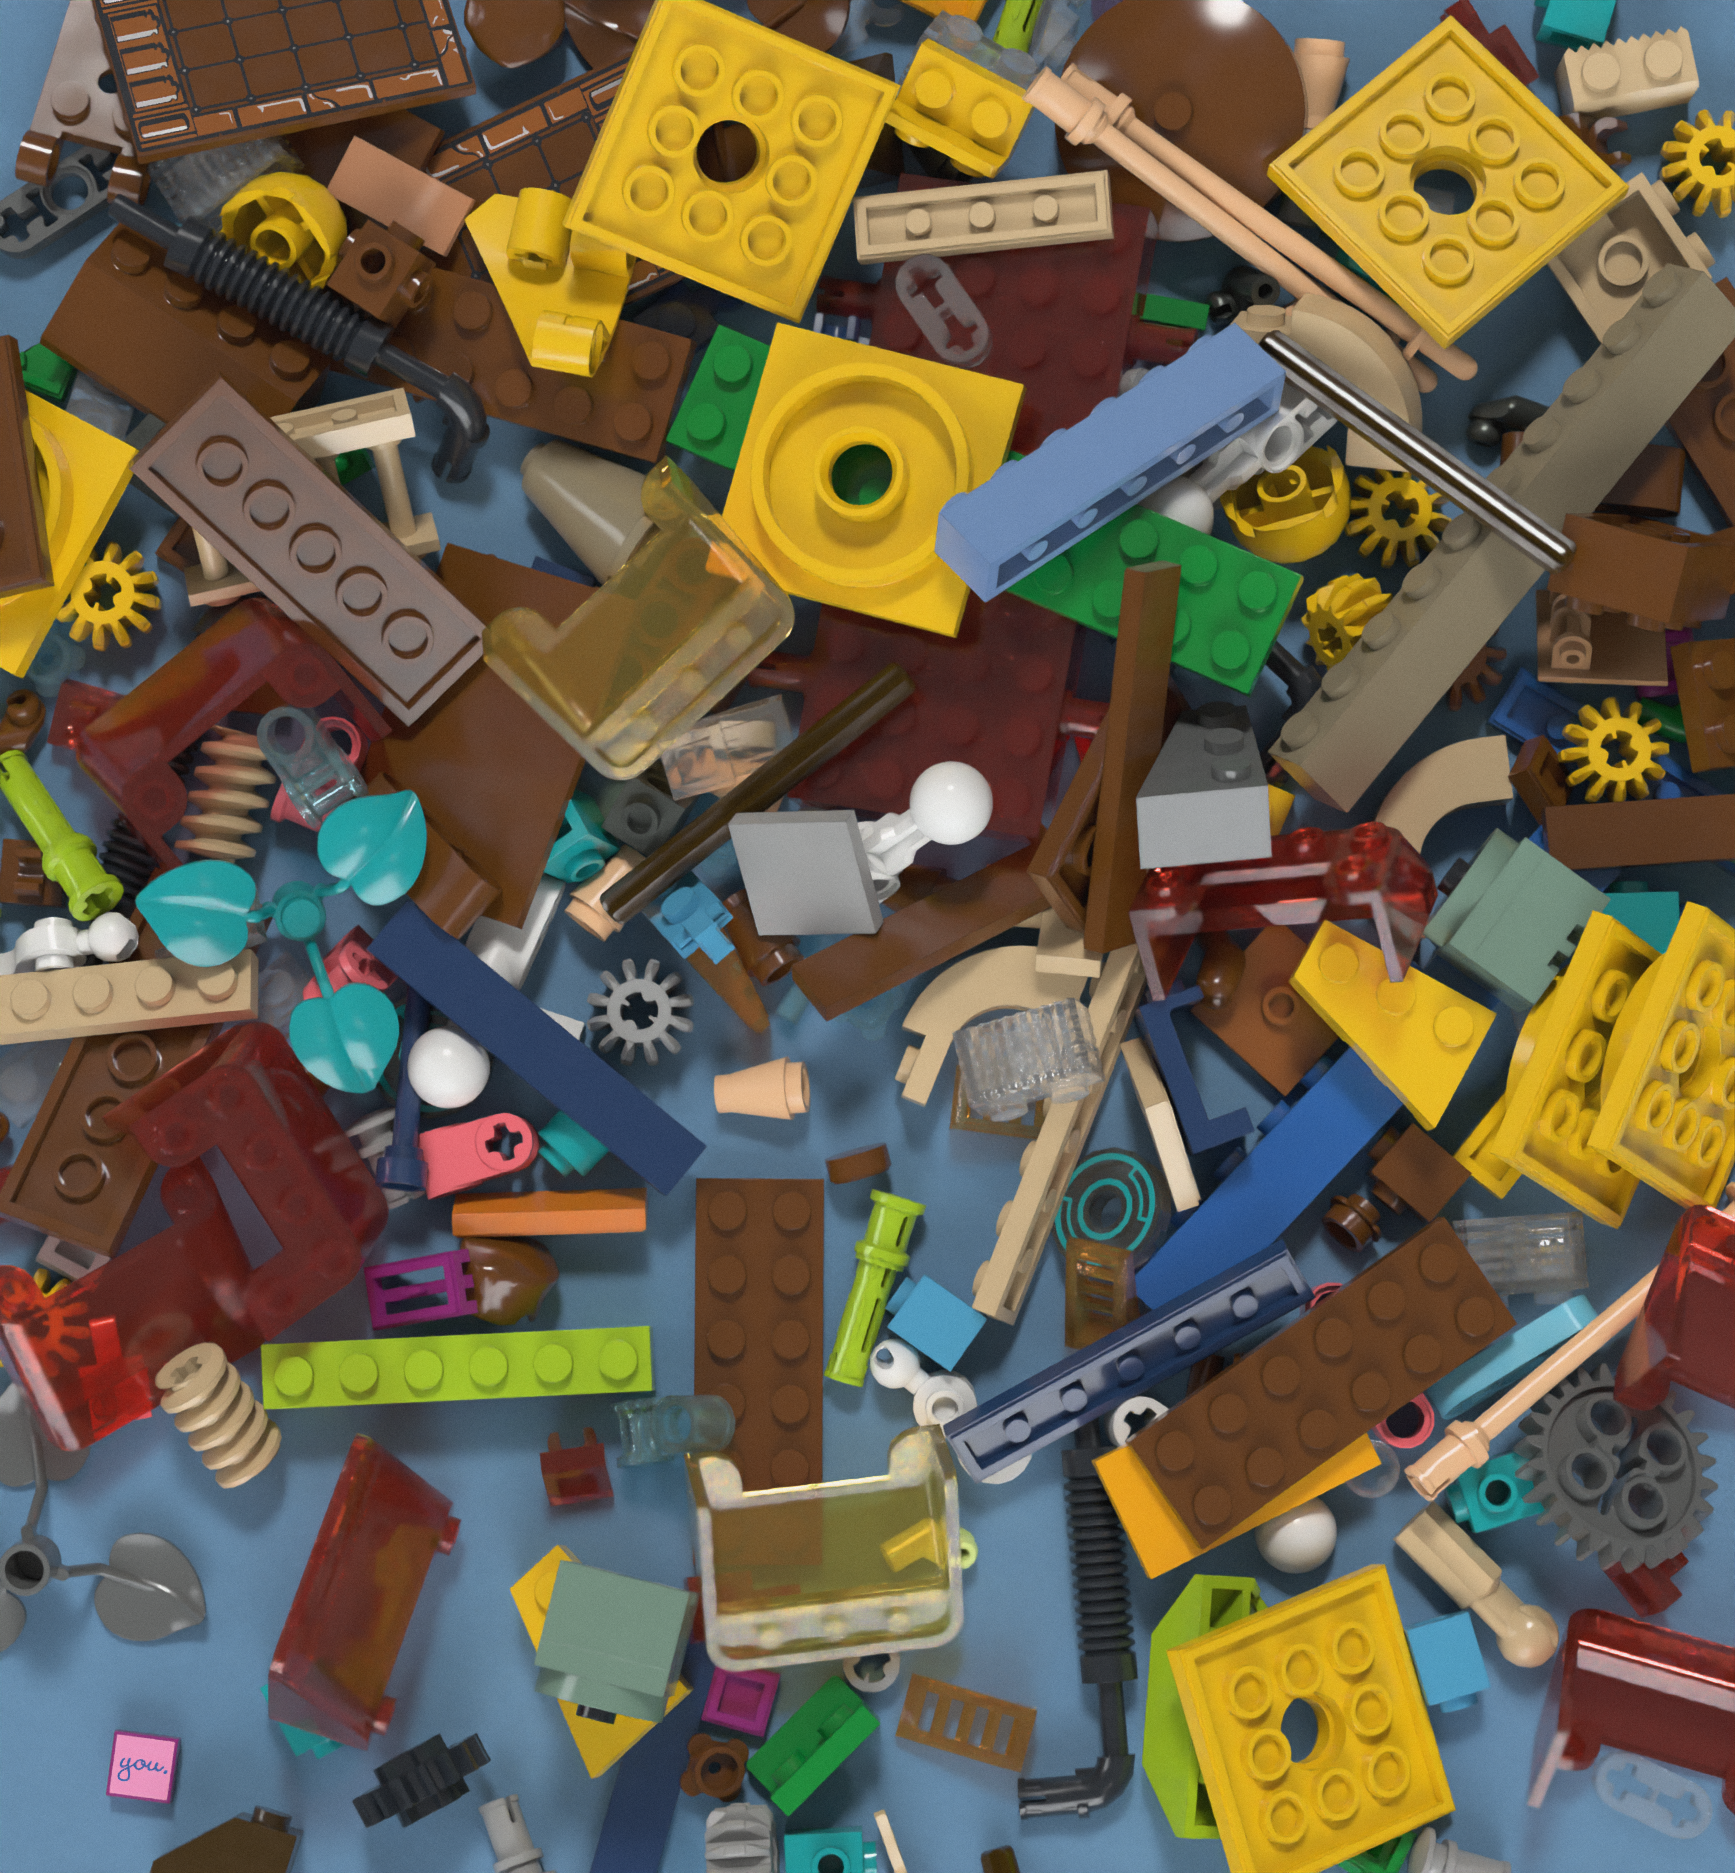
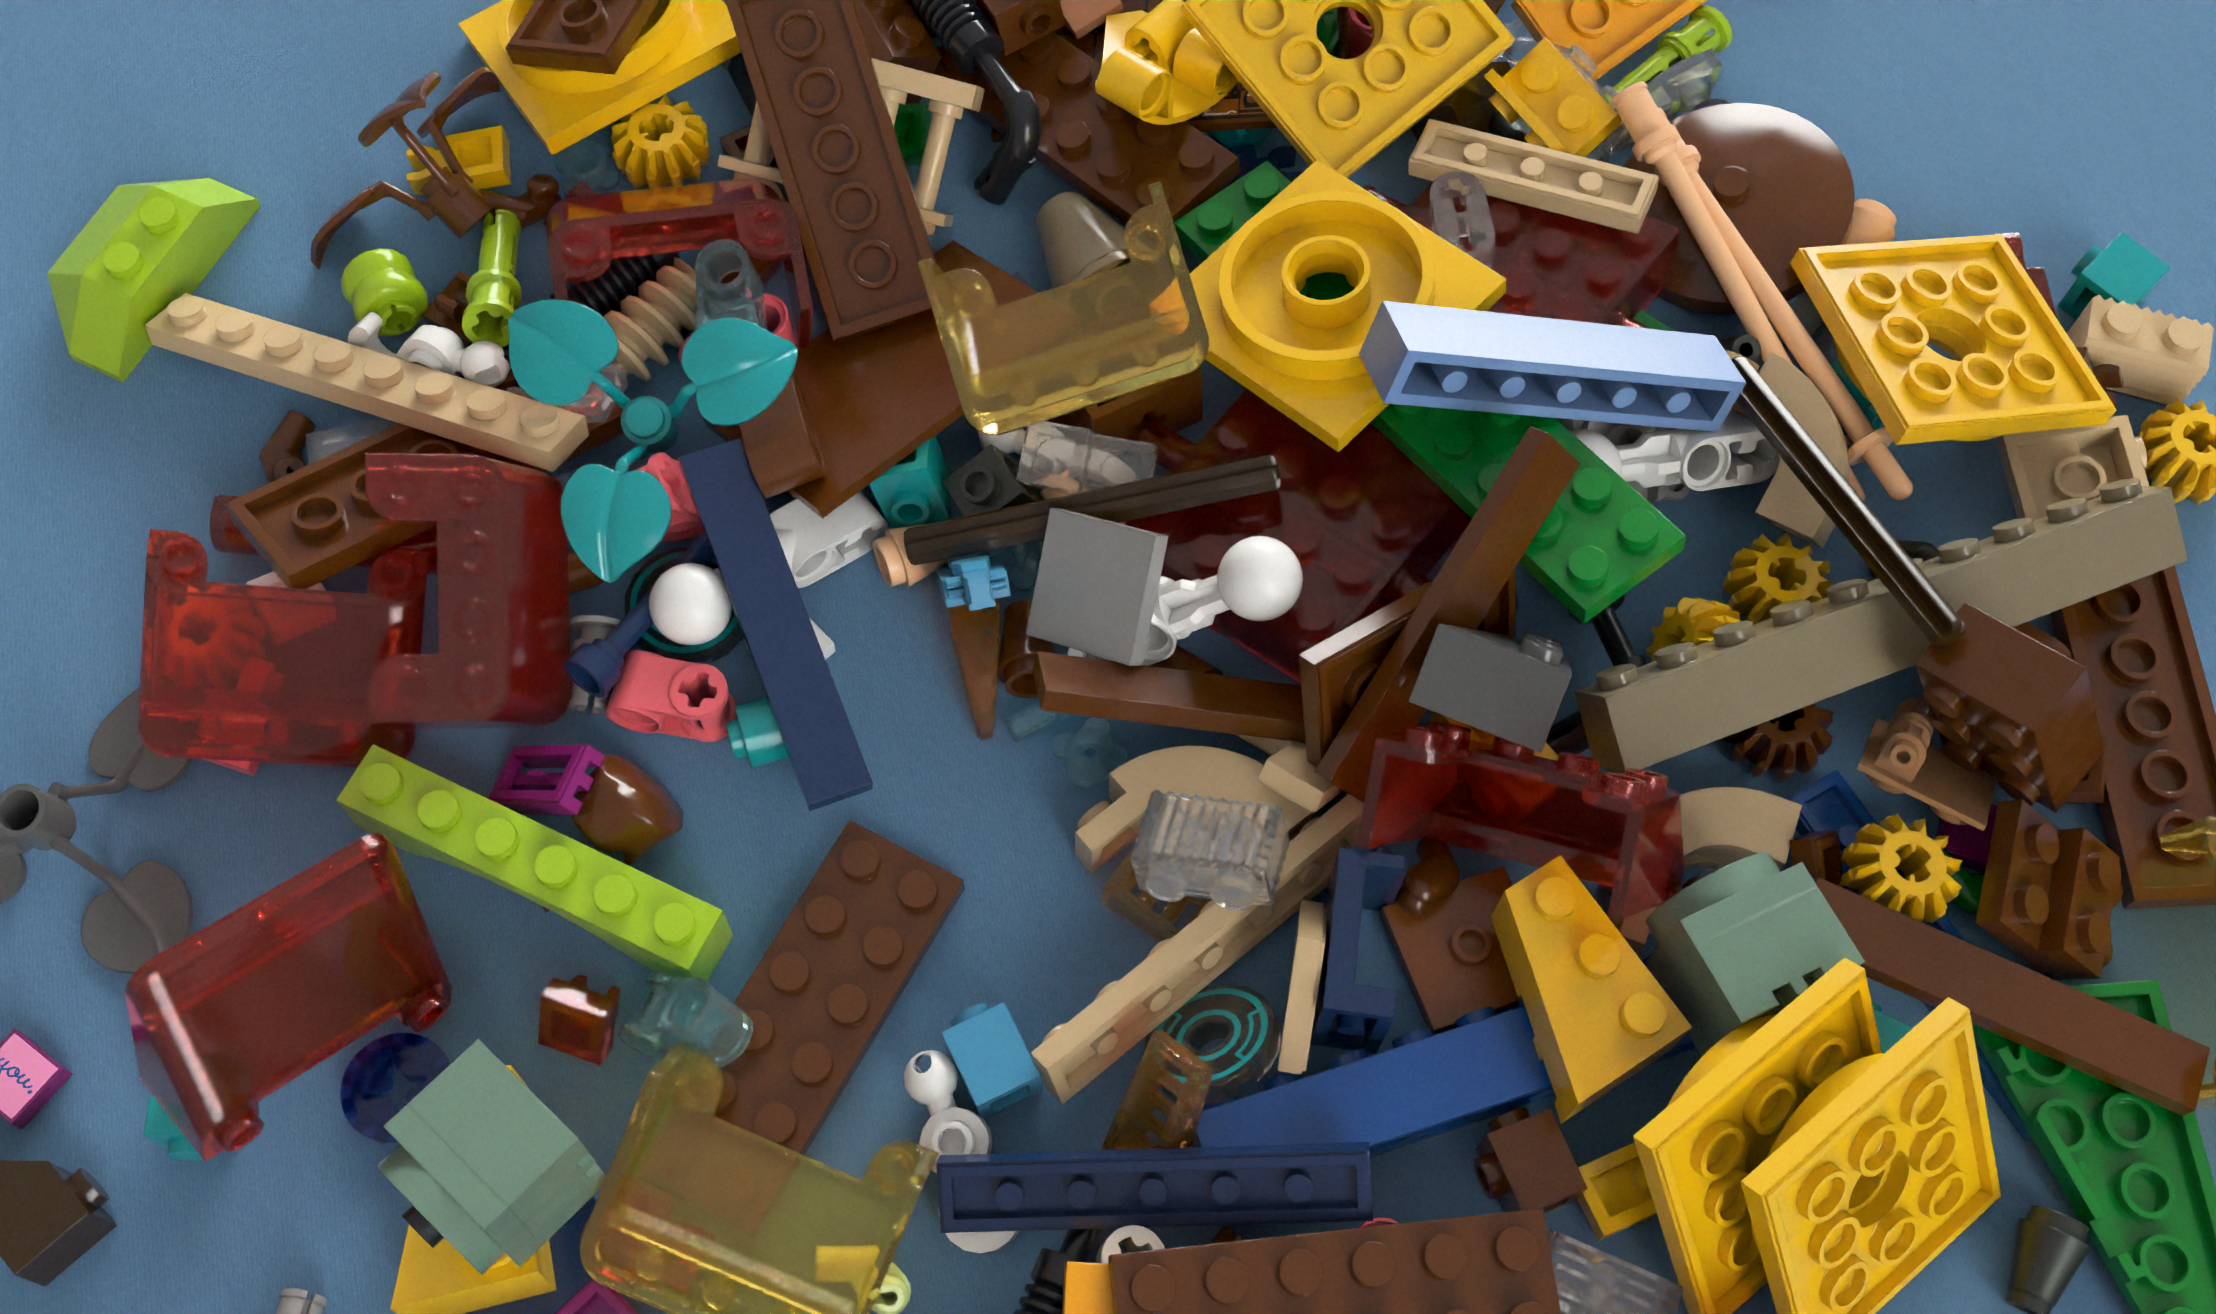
camera: 25 degrees right, 20 degrees down
tan piece [155,1342,282,1489] -> none
black gear [352,1733,491,1828] -> none
orange tile [452,1188,648,1238] -> none
light grey gear [587,959,694,1066] -> none
light nougat cone [714,1056,811,1120] -> none
lime pin [823,1188,927,1387] -> none
reddish brown tile [824,1142,892,1184] -> none
yellow cylinder [1220,445,1351,564] -> none
reddish brown plate [1322,1194,1382,1253] -> none
none -> clear blue gear [340,1033,450,1145]

